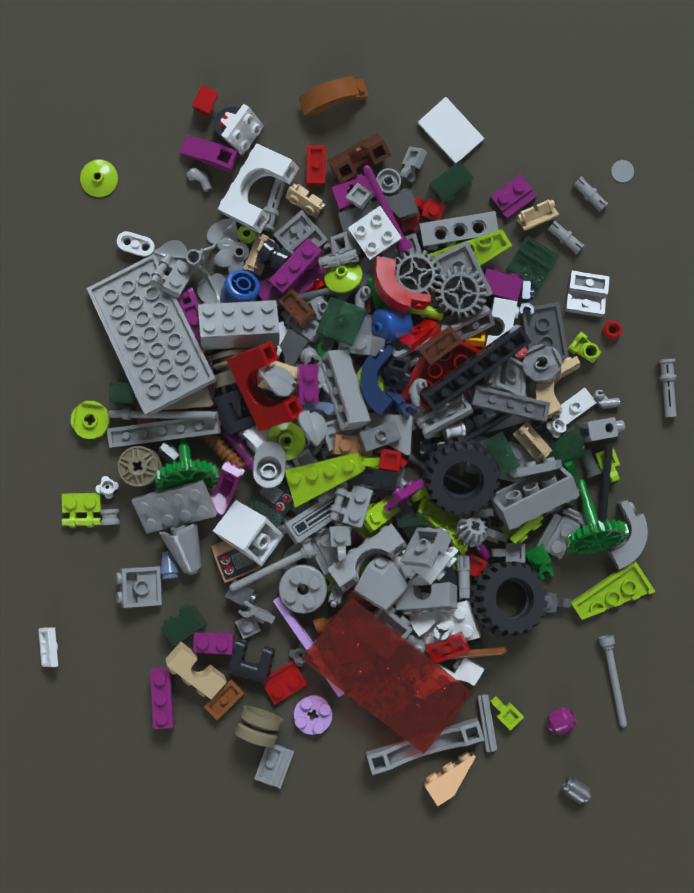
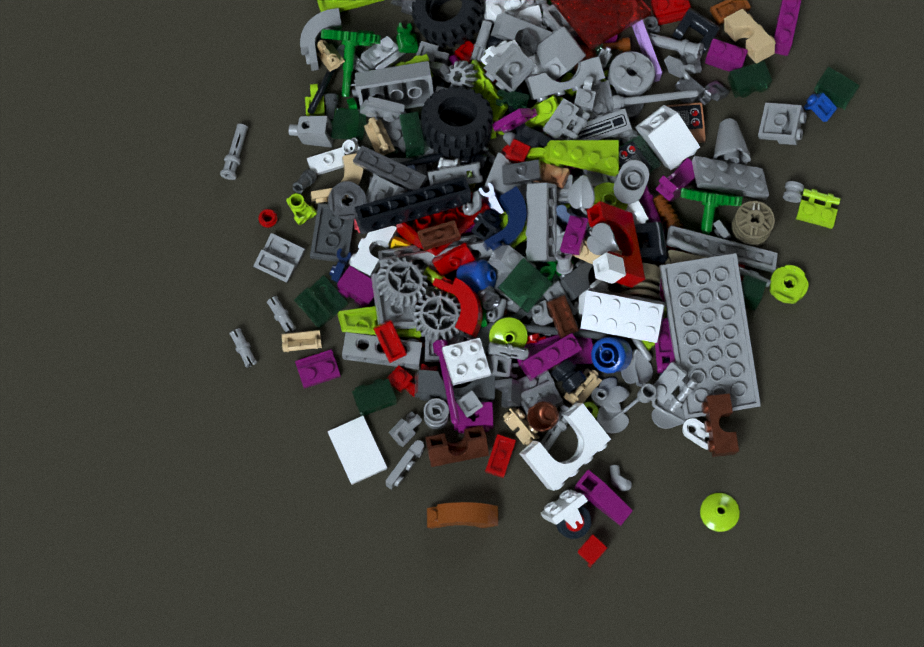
camera: 170 degrees left, 15 degrees down
white plate [39,627,58,667] -> none
white plate [96,476,119,499] -> none
sand blue cone [160,551,179,580] -> none
light grey arm [593,390,620,409] -> none
light grey sticker [611,160,634,183] -> none
none -> dark grey pin [292,169,317,194]
none -> tan hinge [317,40,345,72]
none -> red tile [373,319,407,363]
none -> light grey hinge [386,440,424,490]
none -> flat silver wheel [477,286,501,310]
none -> flat silver panel [495,378,521,408]
none -> flat silver tile [519,28,537,53]
none -> copper hair [527,401,559,432]
none -> white panel [593,252,626,284]
none -> light grey pin [649,33,704,60]
none -> flat silver plate [699,80,730,105]
none -> copper arch [701,393,739,457]
none -> blue bracket [804,93,837,122]
none -> clear green brick [814,66,860,110]

